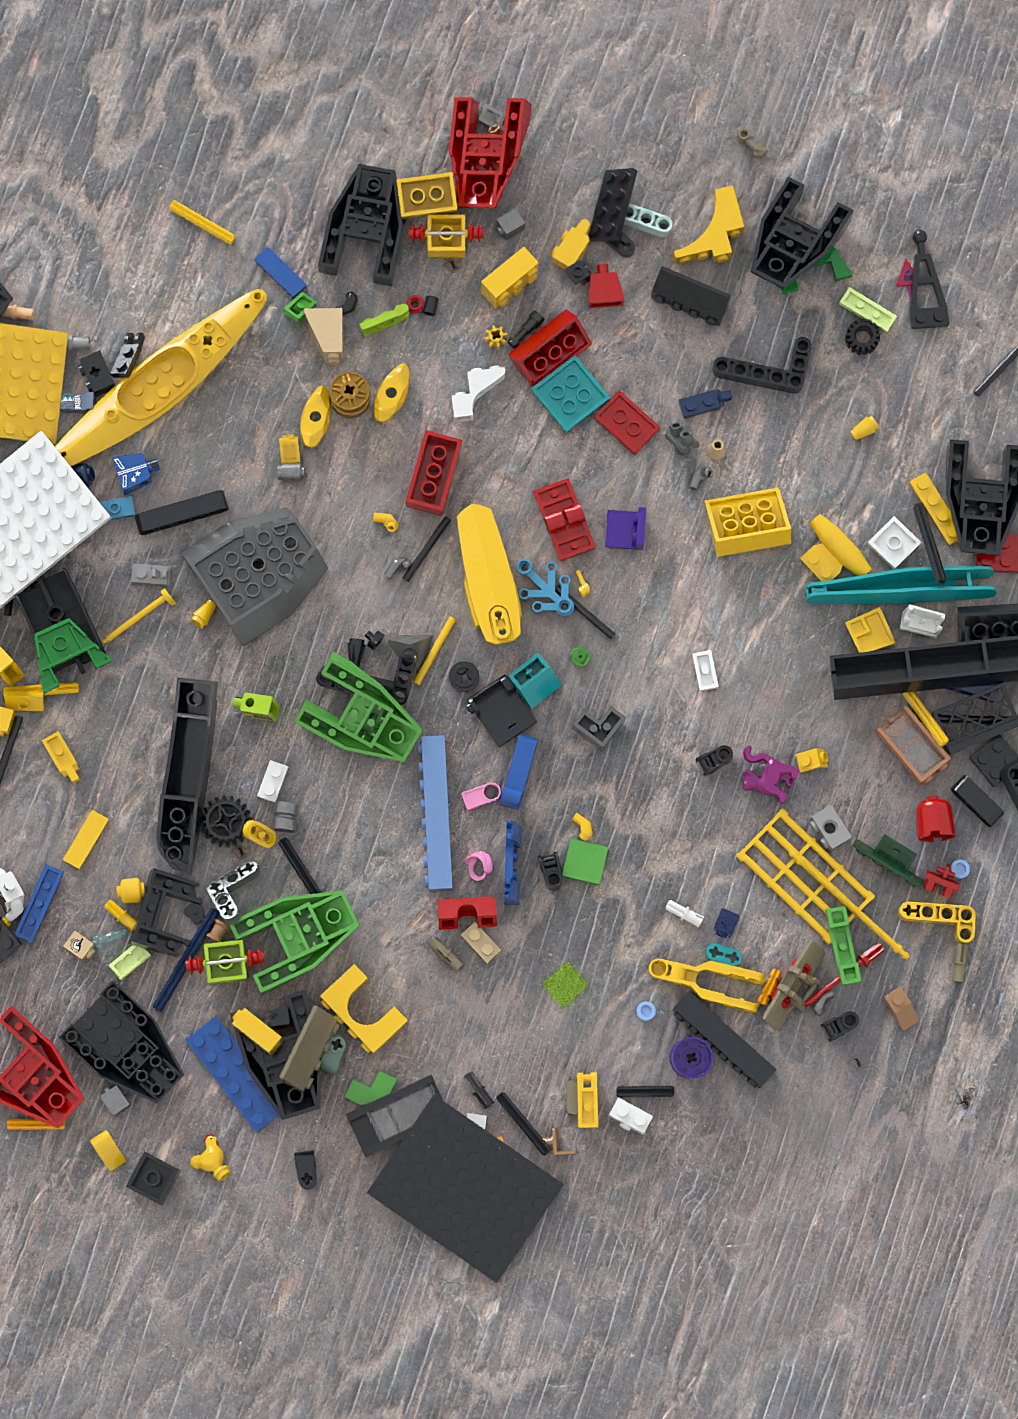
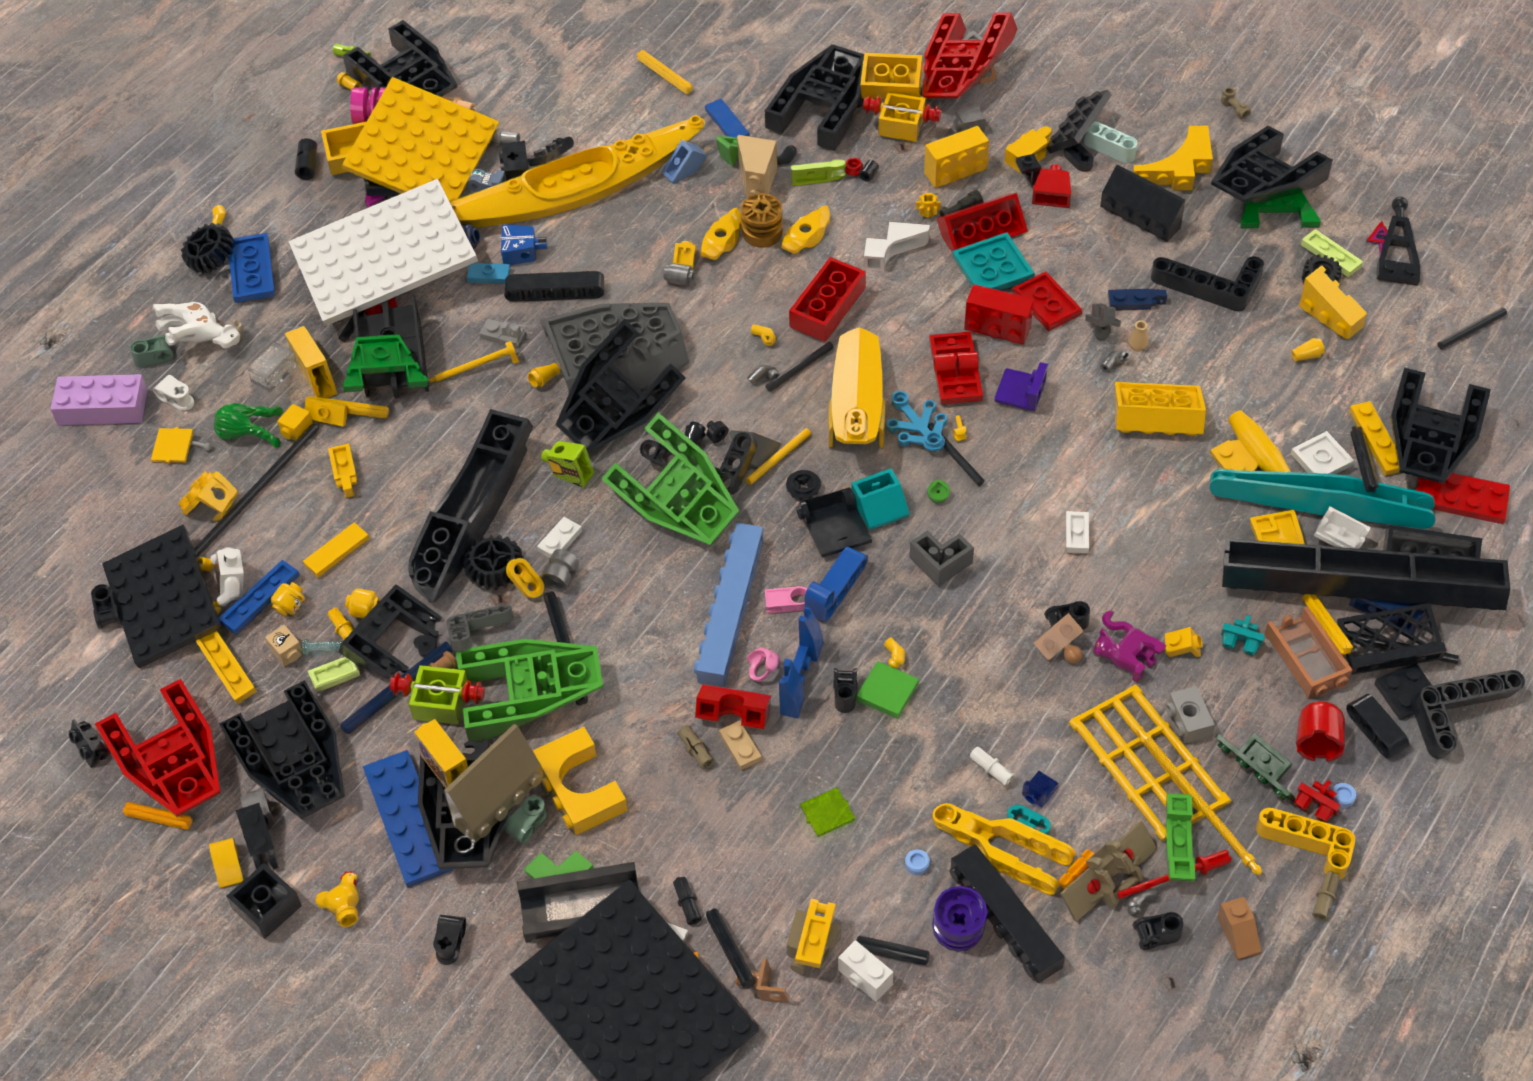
camera: 20 degrees right, 25 degrees down
none -> yellow plate [196,631,257,704]
none -> black hinge [235,803,278,870]
none -> yellow head [271,582,305,617]
none -> black wedge [555,319,686,454]
none -> medium blue slope [661,140,707,184]
none -> red brick [964,284,1034,345]
none -> medium nougat plate [1033,613,1083,664]
none -> teal hips [1221,615,1265,656]
none -> yellow wedge [1299,266,1367,340]

